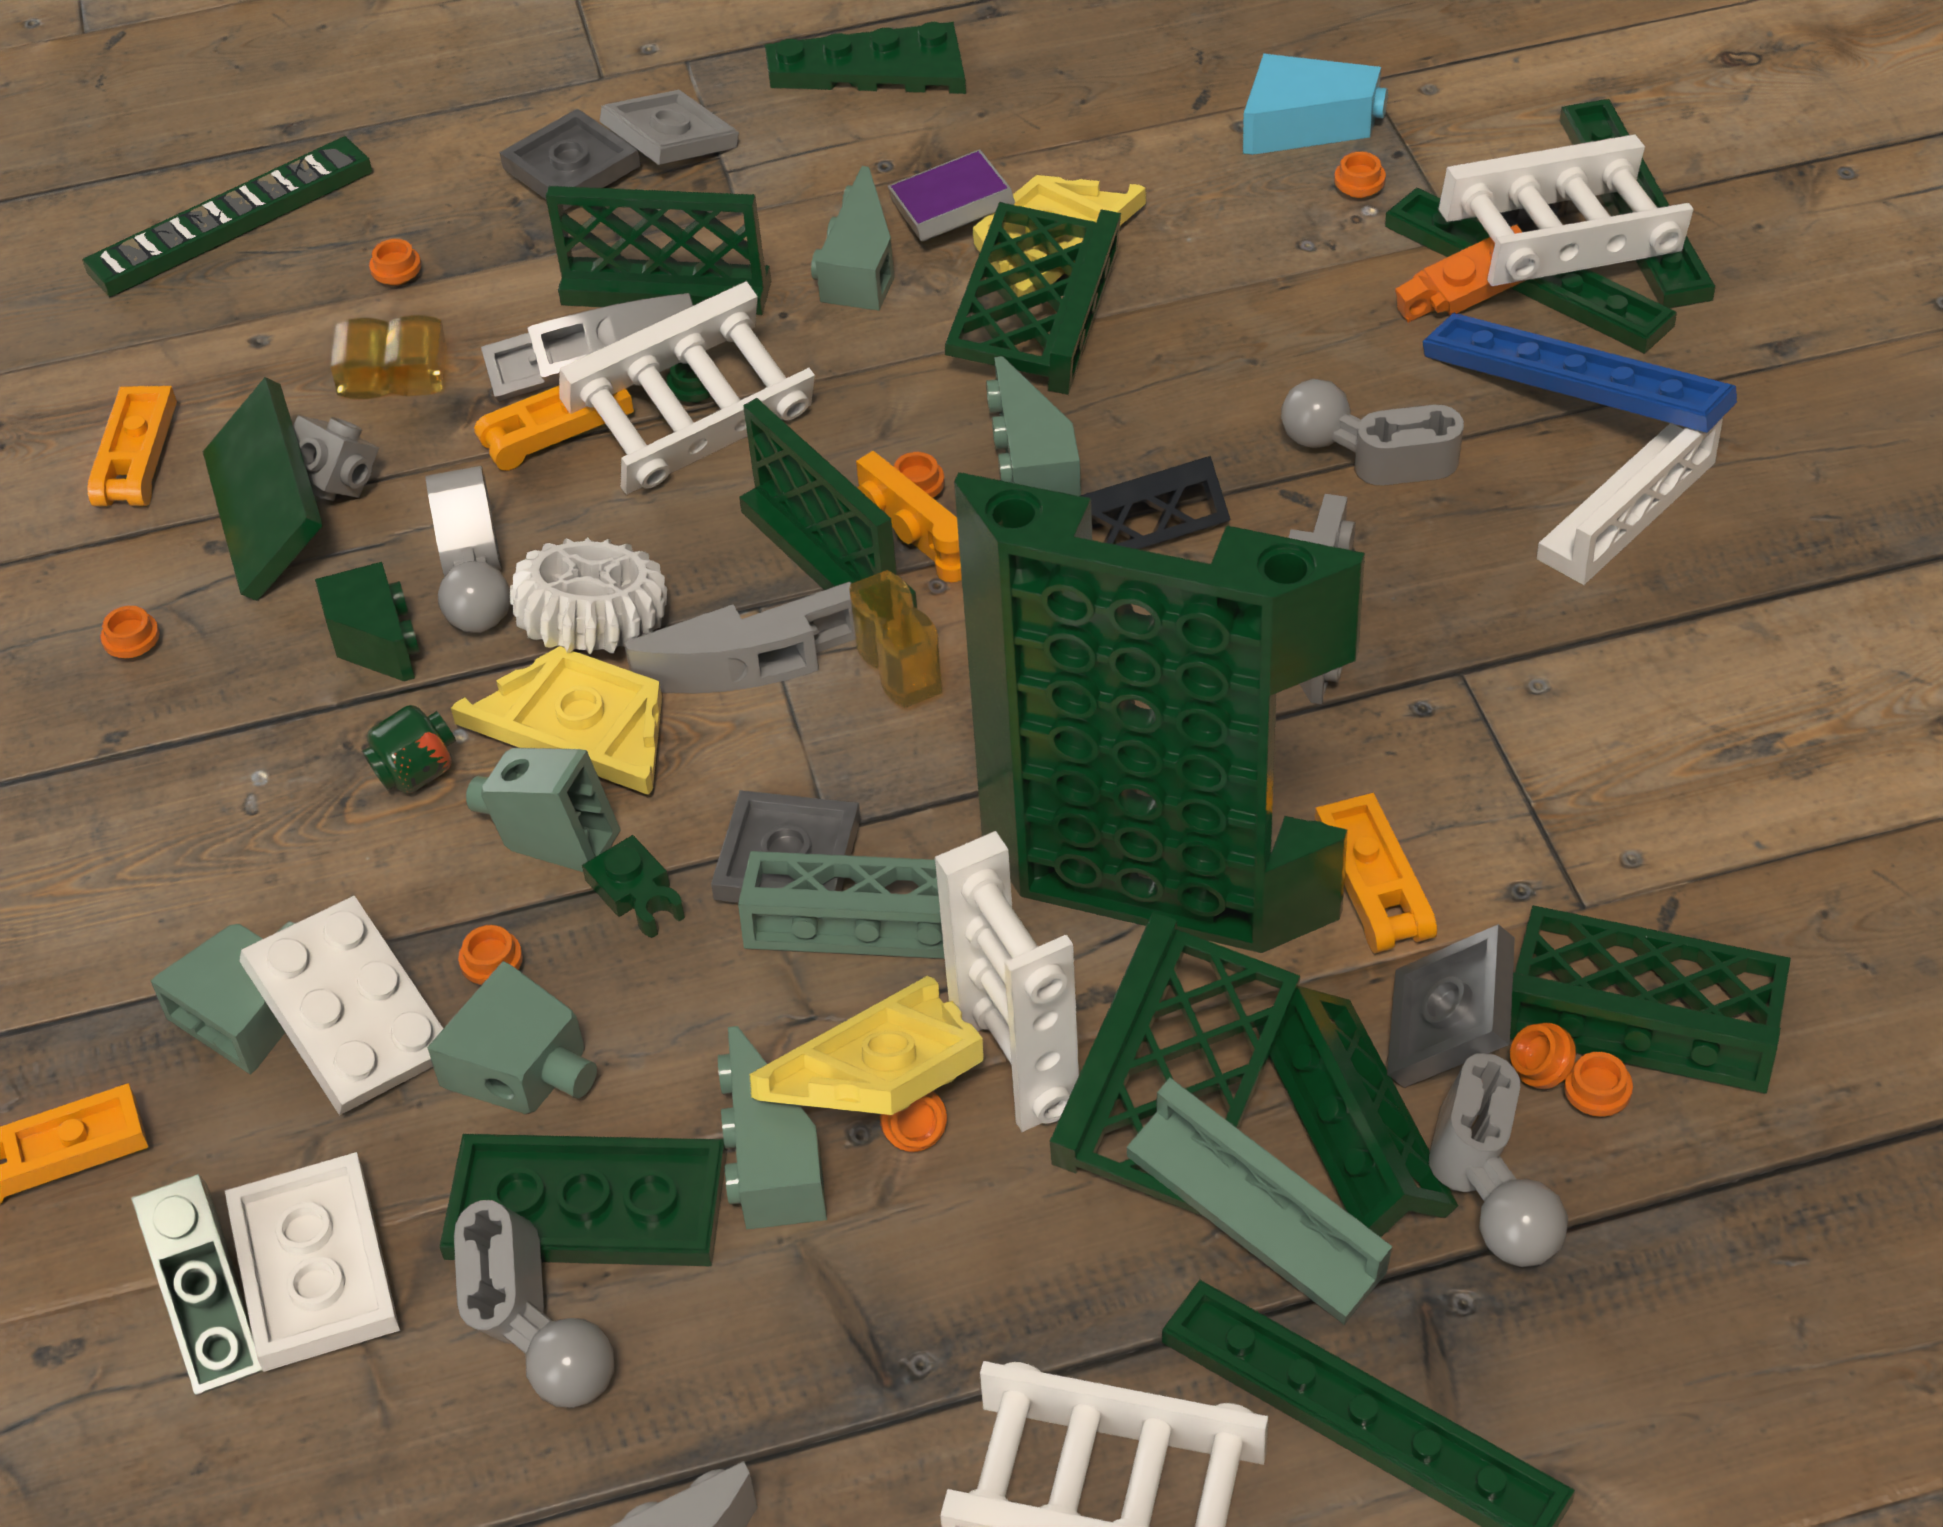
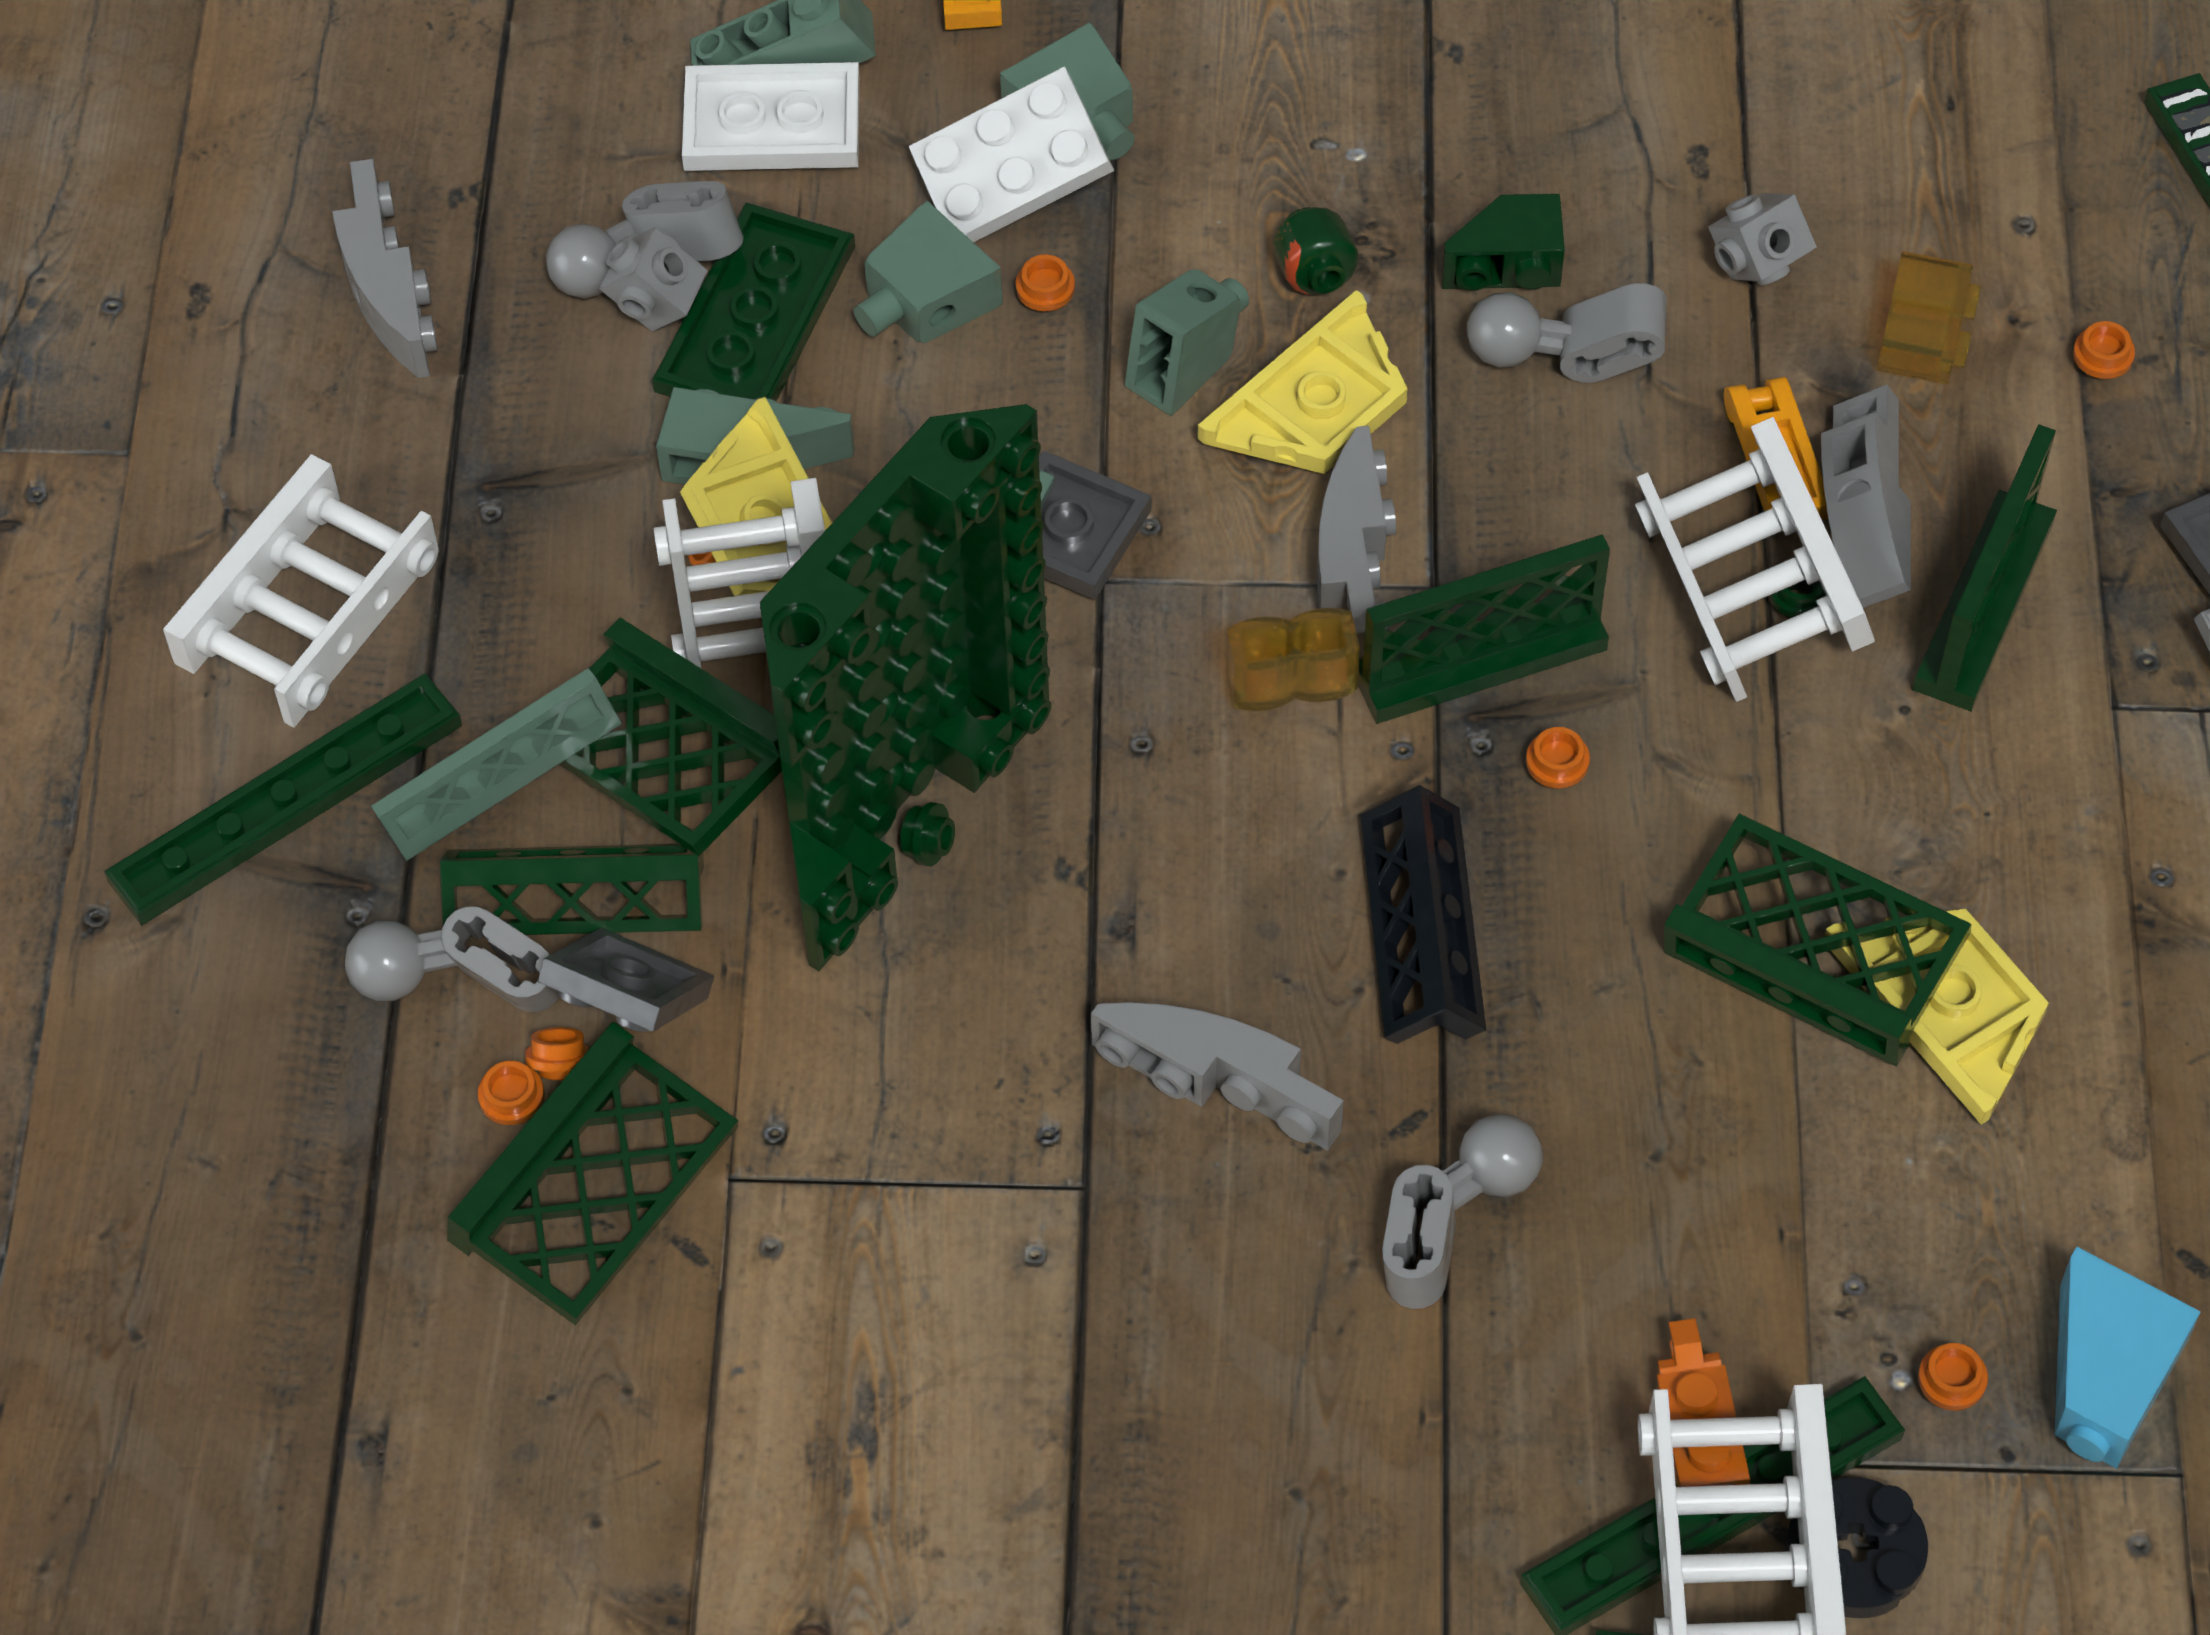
camera: 105 degrees right, 10 degrees up
light orange plate [88,386,177,506] -> none
orange plate [100,605,160,658] -> none
dark green tile [203,377,323,601] -> none
white gear [510,537,667,654] -> none
dark green plate [582,835,685,938] -> none
sand green slope [811,166,894,311] -> none
light orange plate [856,450,962,582] -> none
dark purple tile [888,149,1015,241] -> none
sand green slope [986,356,1081,496] -> none
light orange plate [1315,792,1437,954] -> none
blue tile [1423,313,1737,433] -> none
white fence [1537,417,1723,585] -> none
none -> light grey brick [599,227,708,332]

